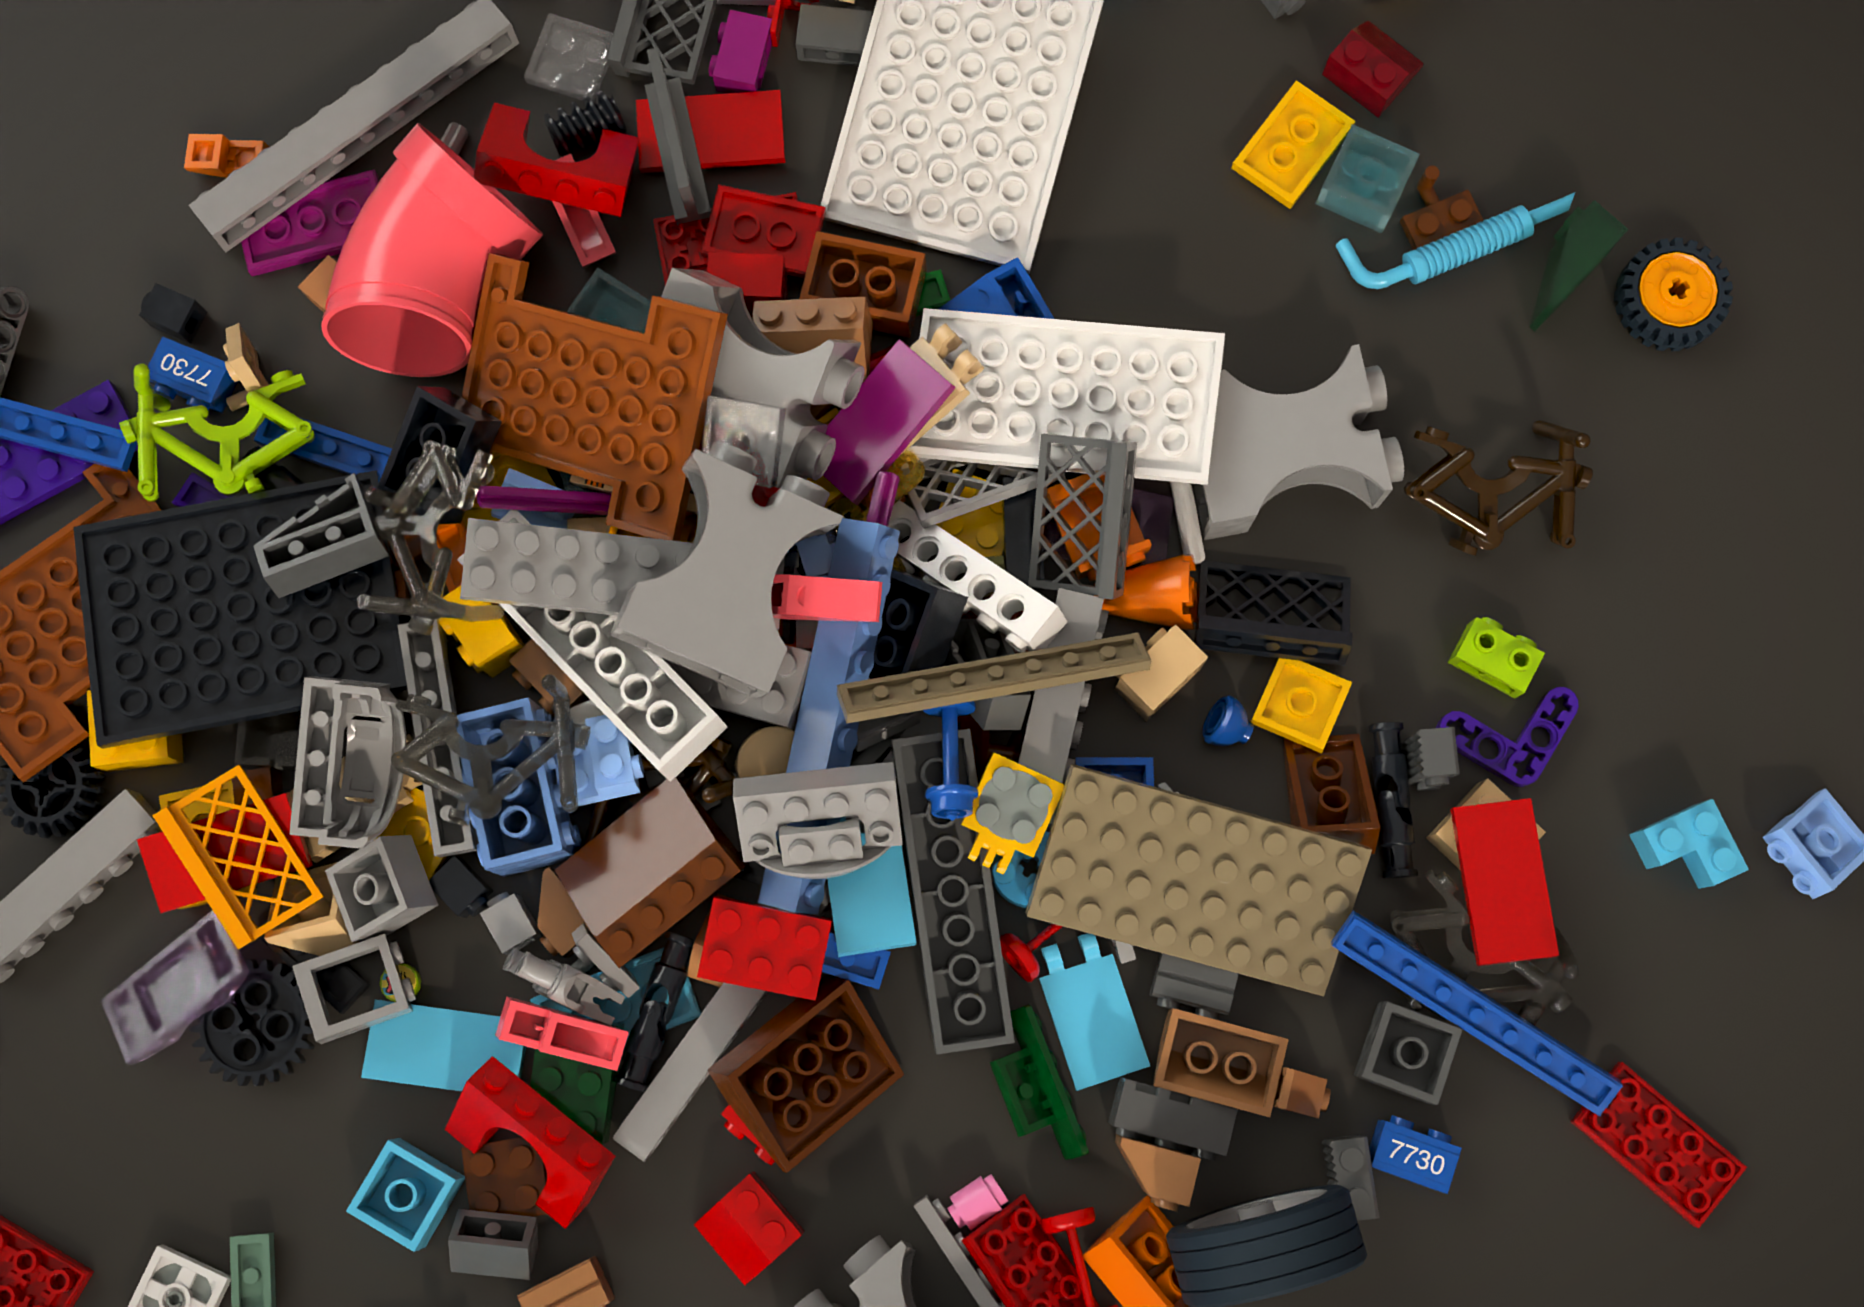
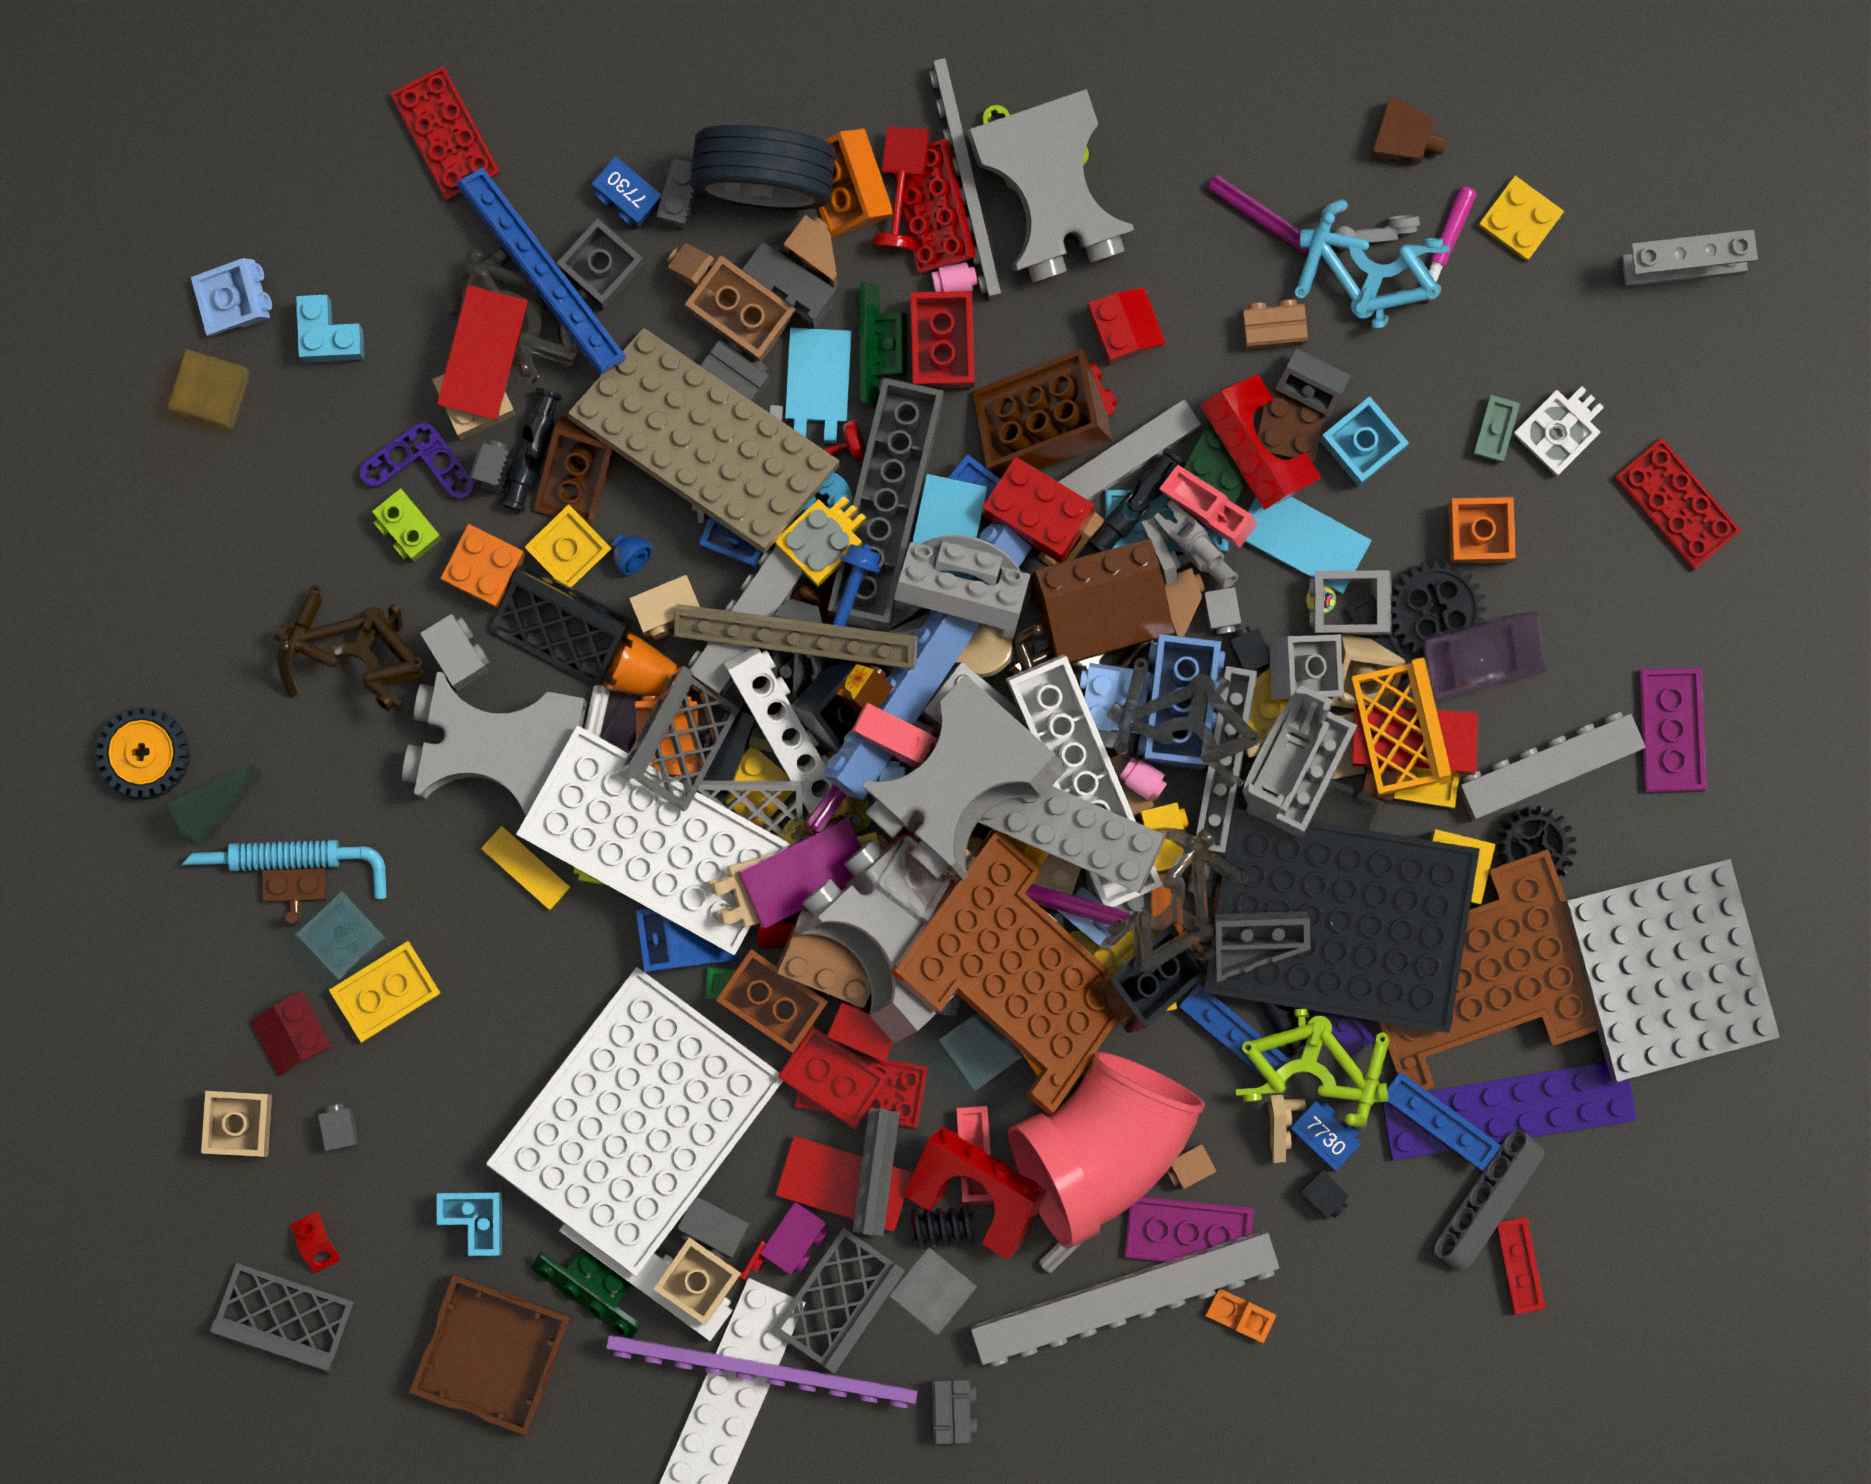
camera: 165 degrees left, 5 degrees up
none -> clear yellow brick [168,349,250,431]
none -> light grey brick [420,614,490,691]
none -> orange brick [440,524,526,610]
none -> yellow tile [481,826,571,911]
none -> reddish brown brick [836,664,893,713]
none -> red brick [910,291,975,389]
none -> bright pink brick [1119,757,1167,800]
none -> orange brick [1448,497,1516,564]

